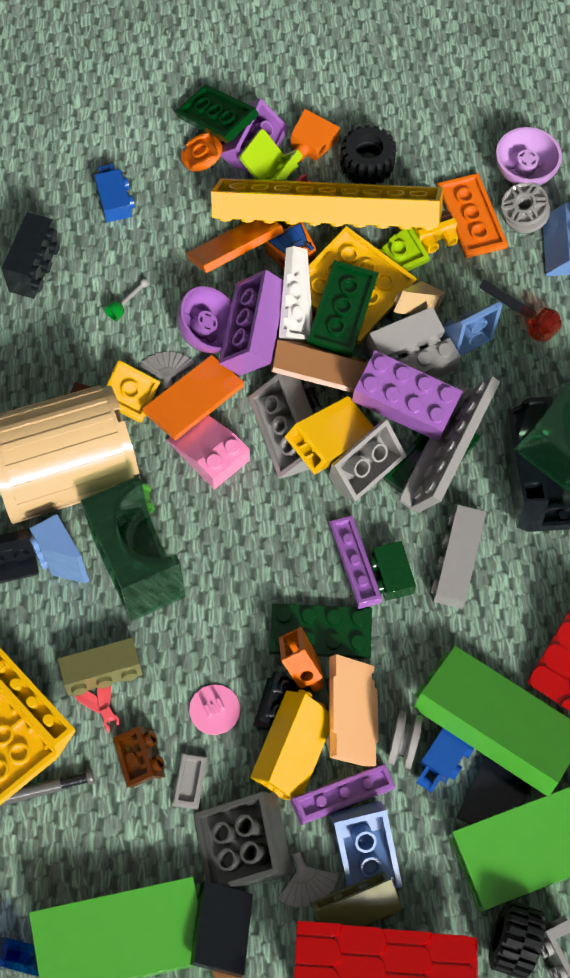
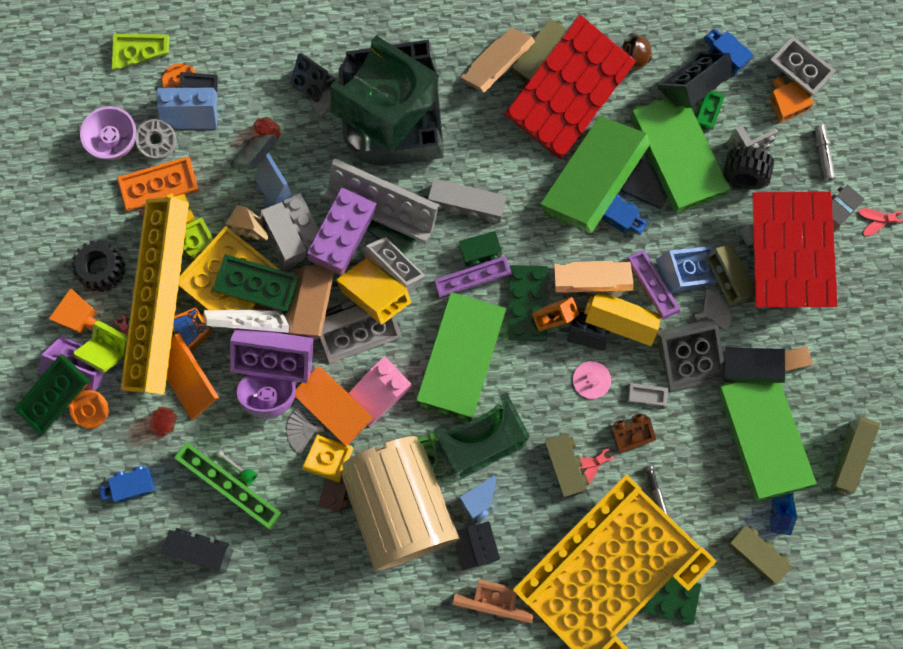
camera: 90 degrees left, 10 degrees up
light grey wheel [387,710,423,770] -> none
none -> clear red head [149,407,177,437]
none -> bright green brick [174,442,284,530]
none -> bright green brick [417,292,506,422]

